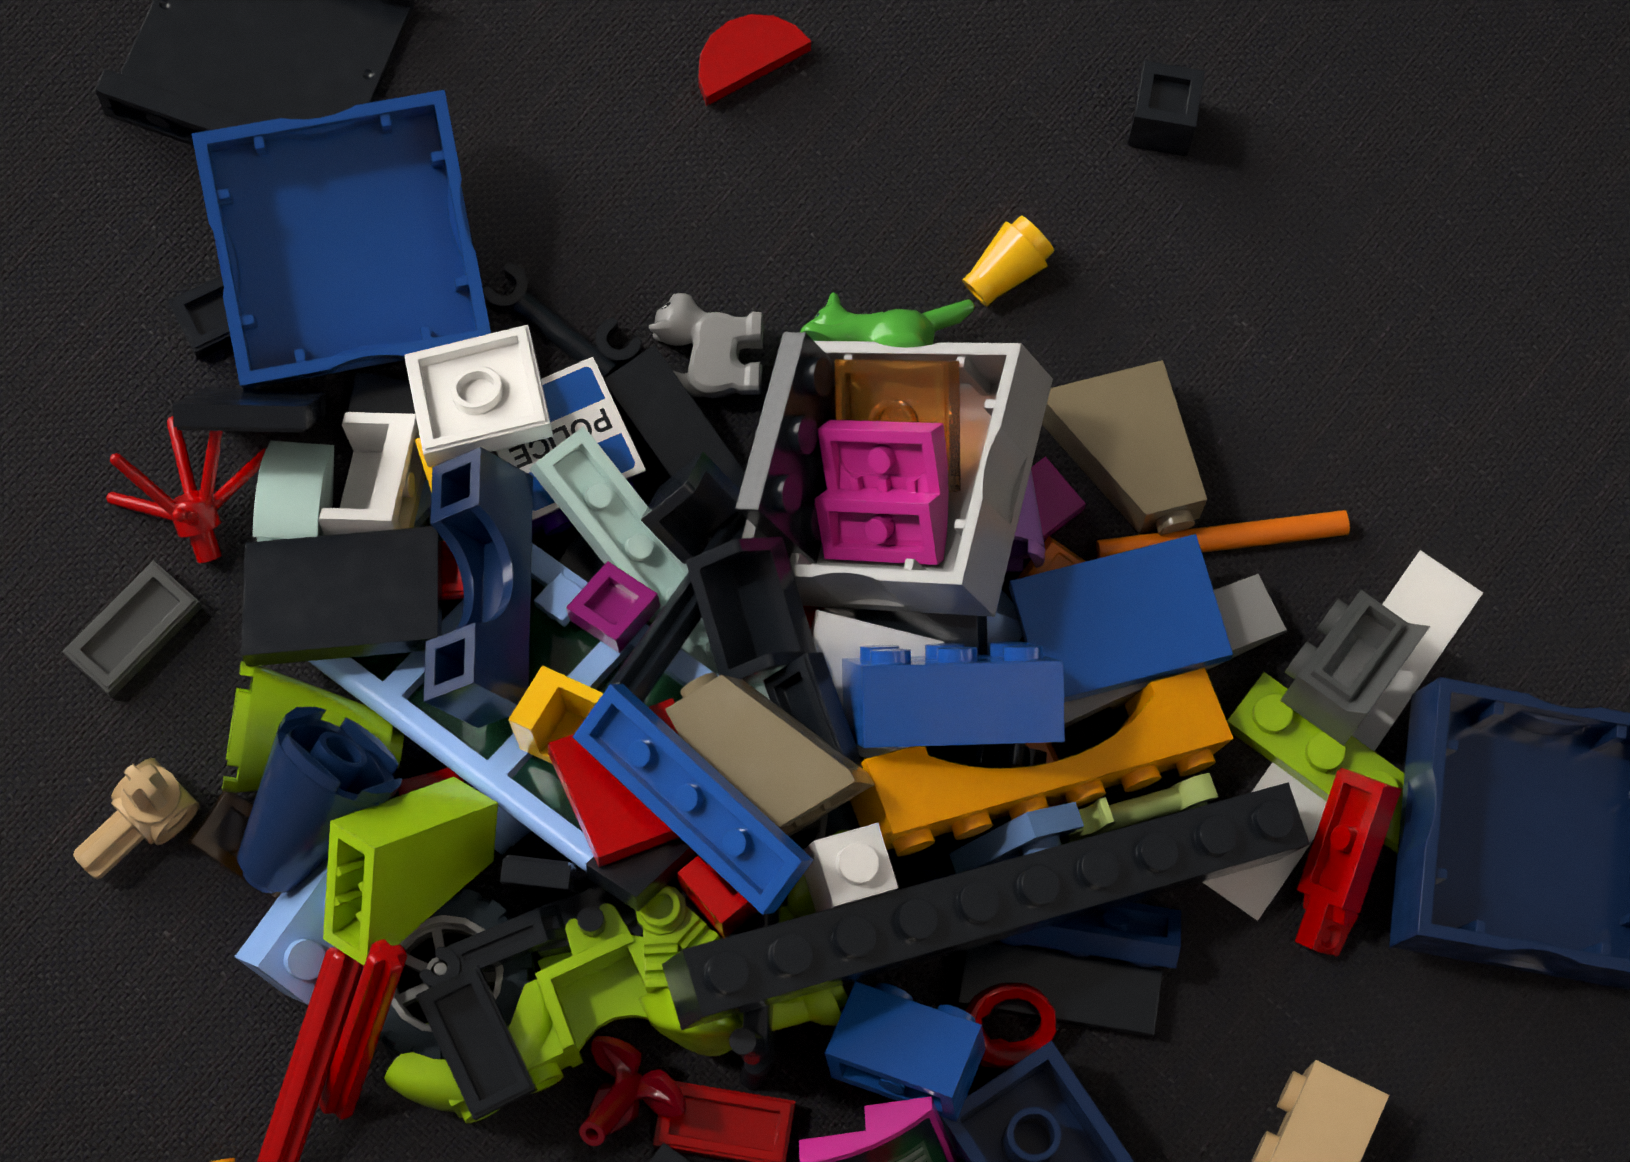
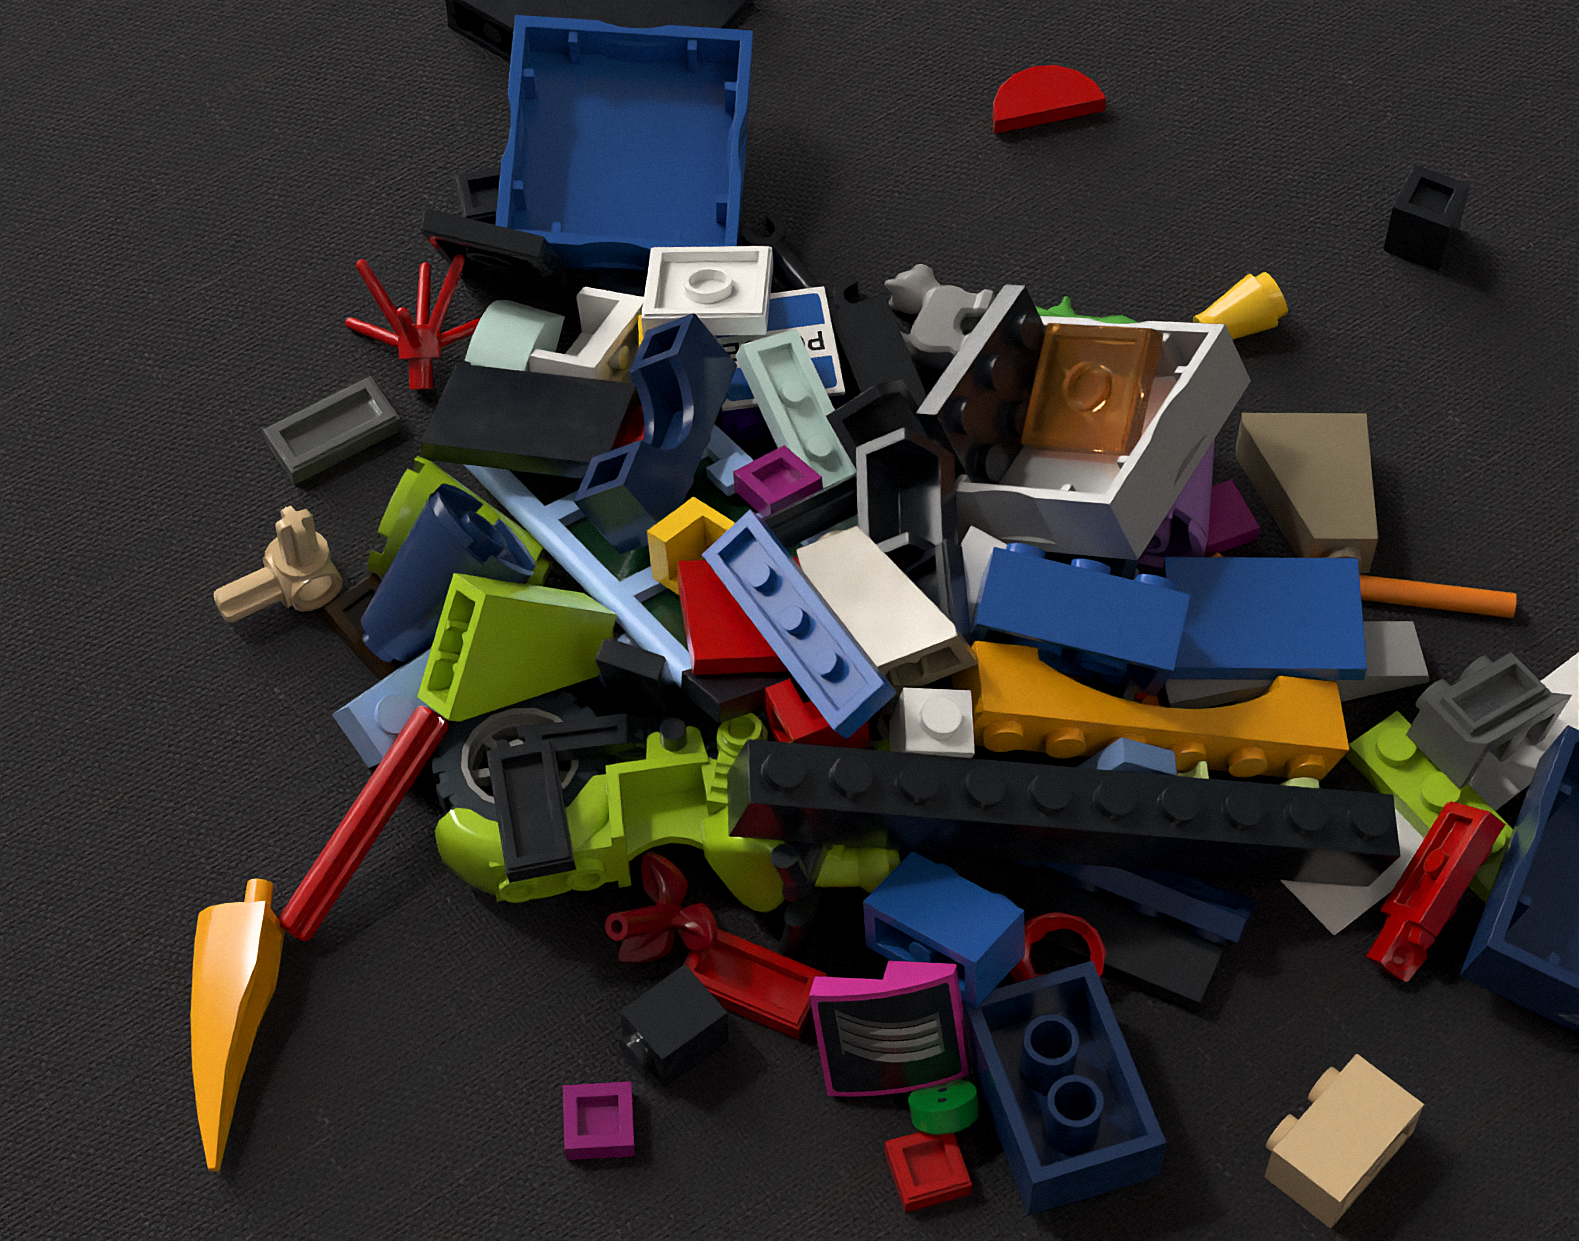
camera: 20 degrees right, 15 degrees down
red axle [319,939,407,1120] -> none
dark pink slope [814,420,949,565] -> none

